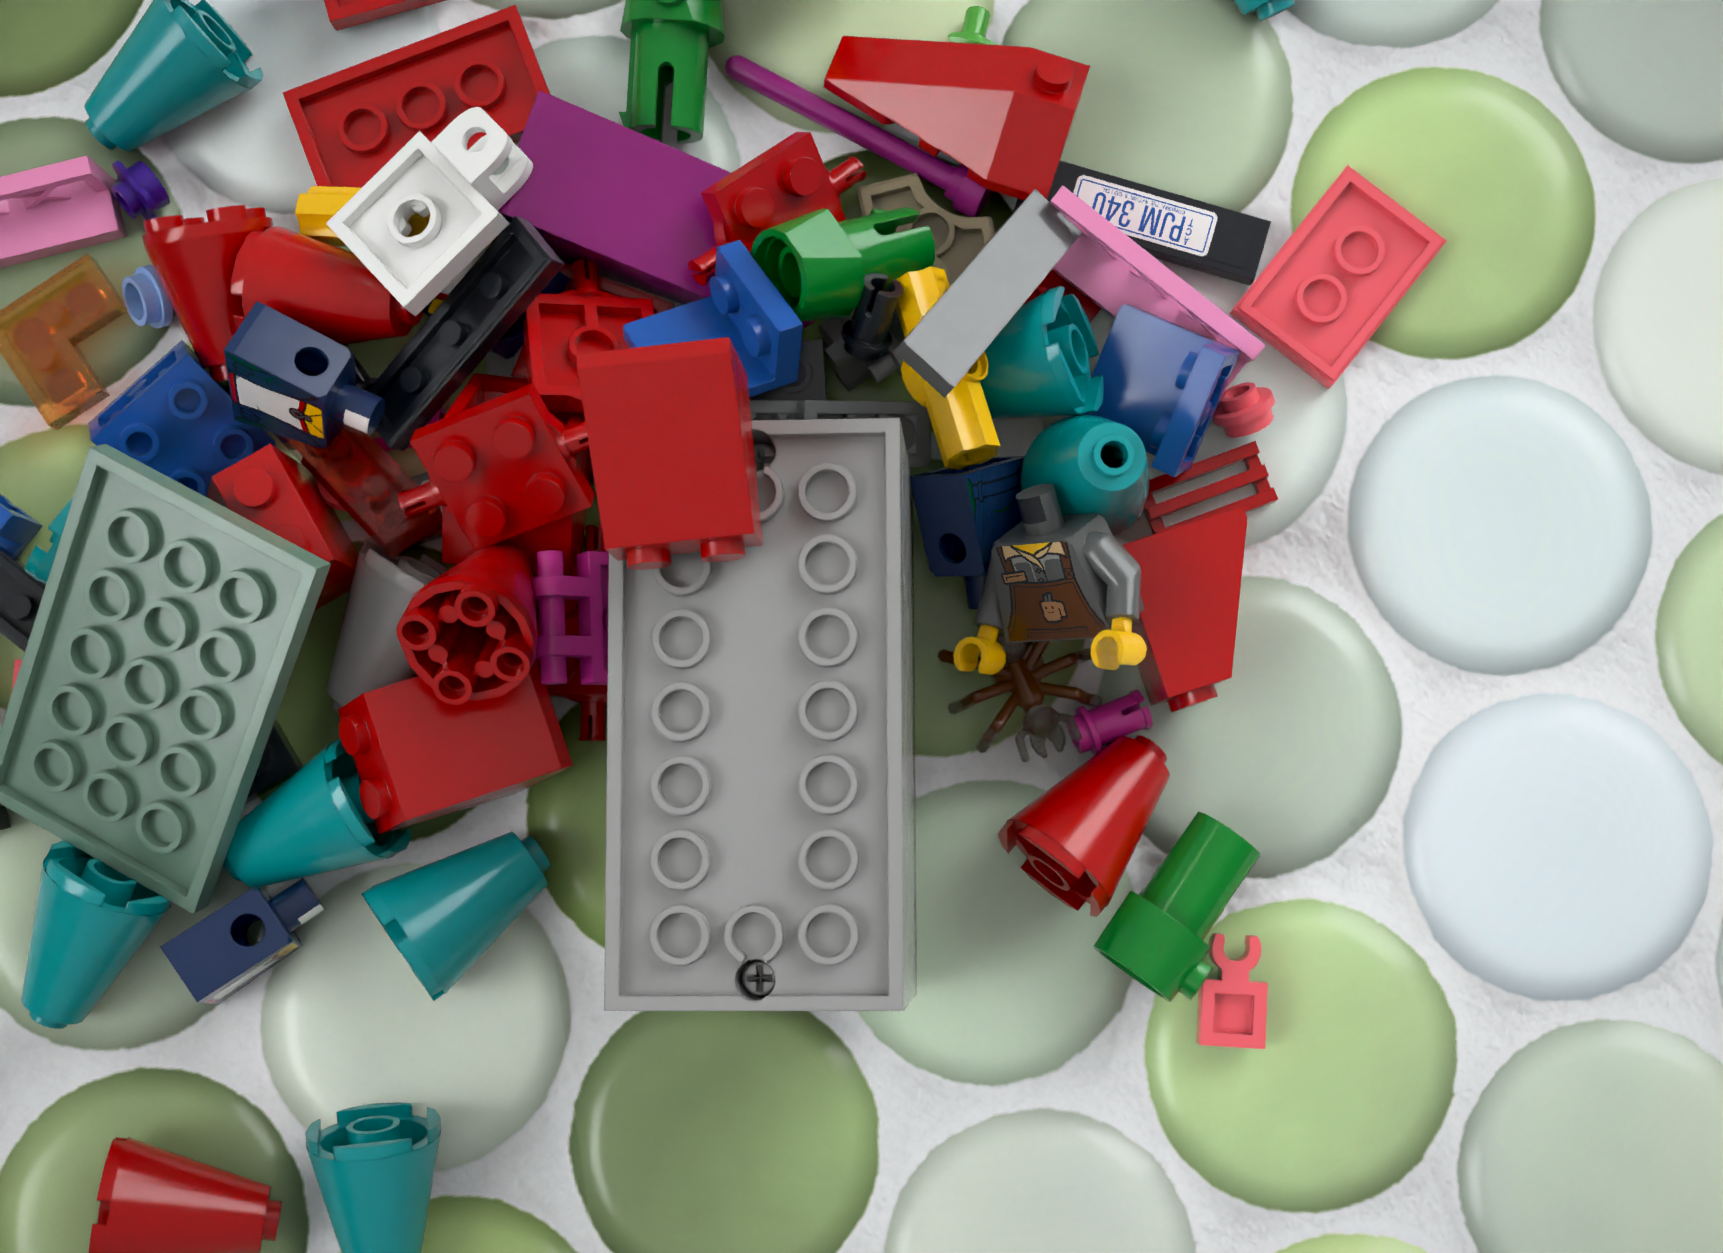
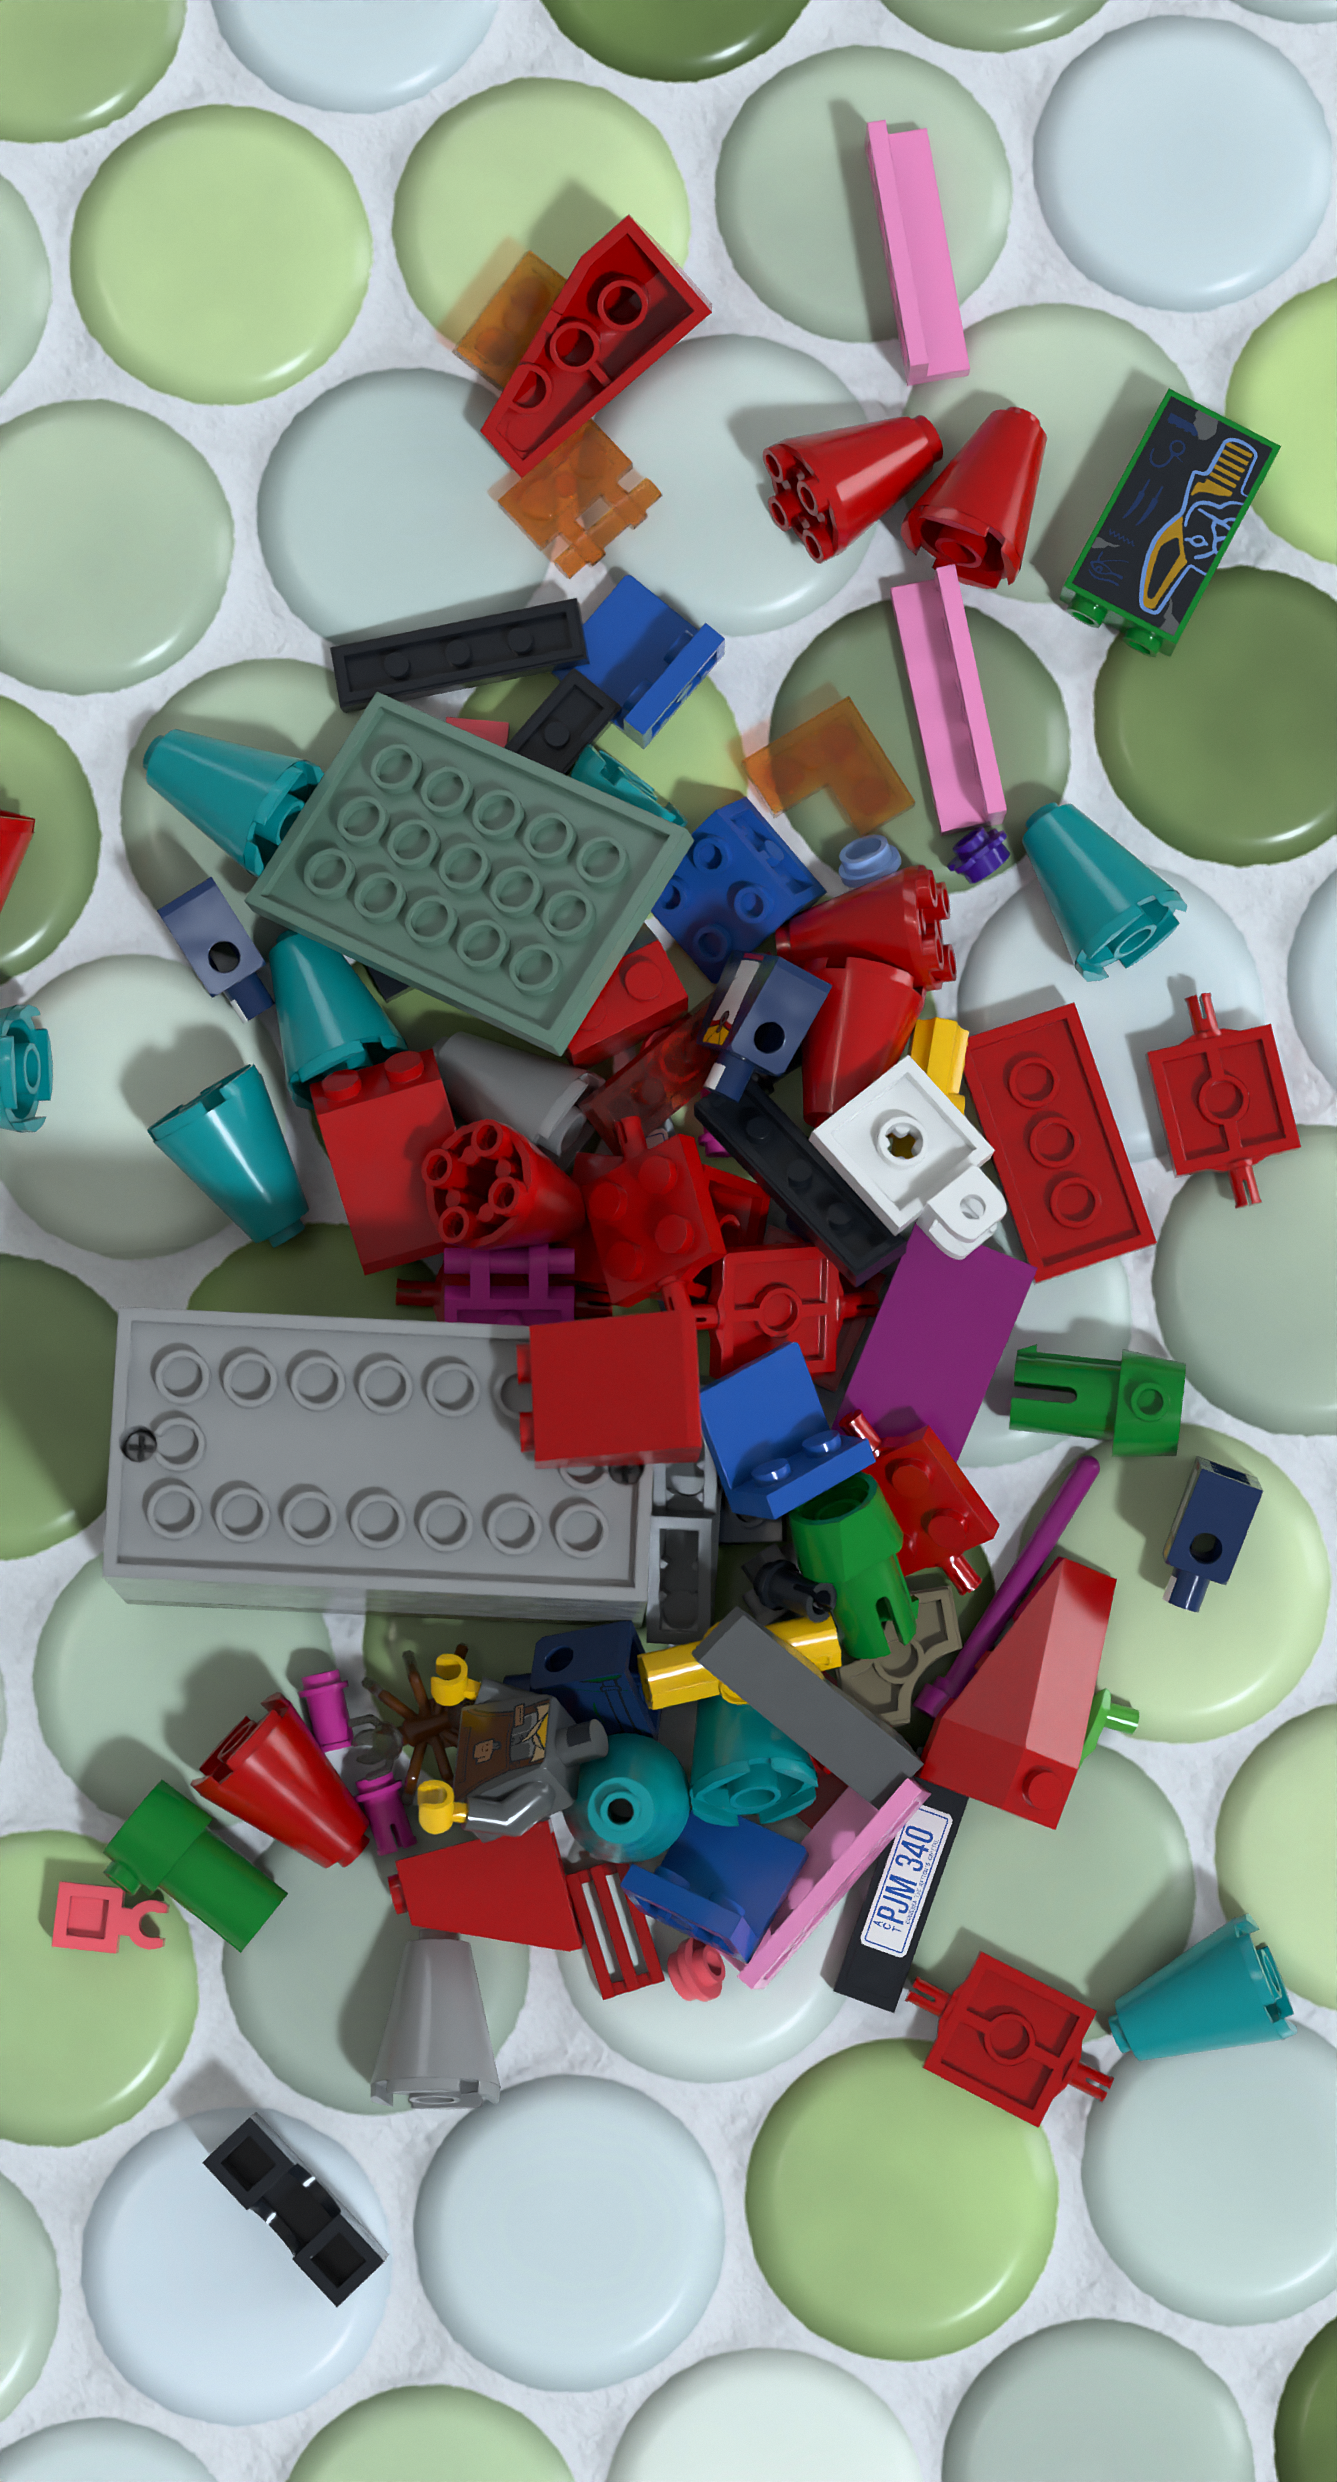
camera: 90 degrees right, 0 degrees up
coral tile [1230,165,1447,389] -> none
none -> black arch [202,2112,389,2307]
none -> dark pink pin [298,1669,357,1752]
none -> light grey cone [370,1928,501,2110]
none -> red plate [905,1951,1114,2128]

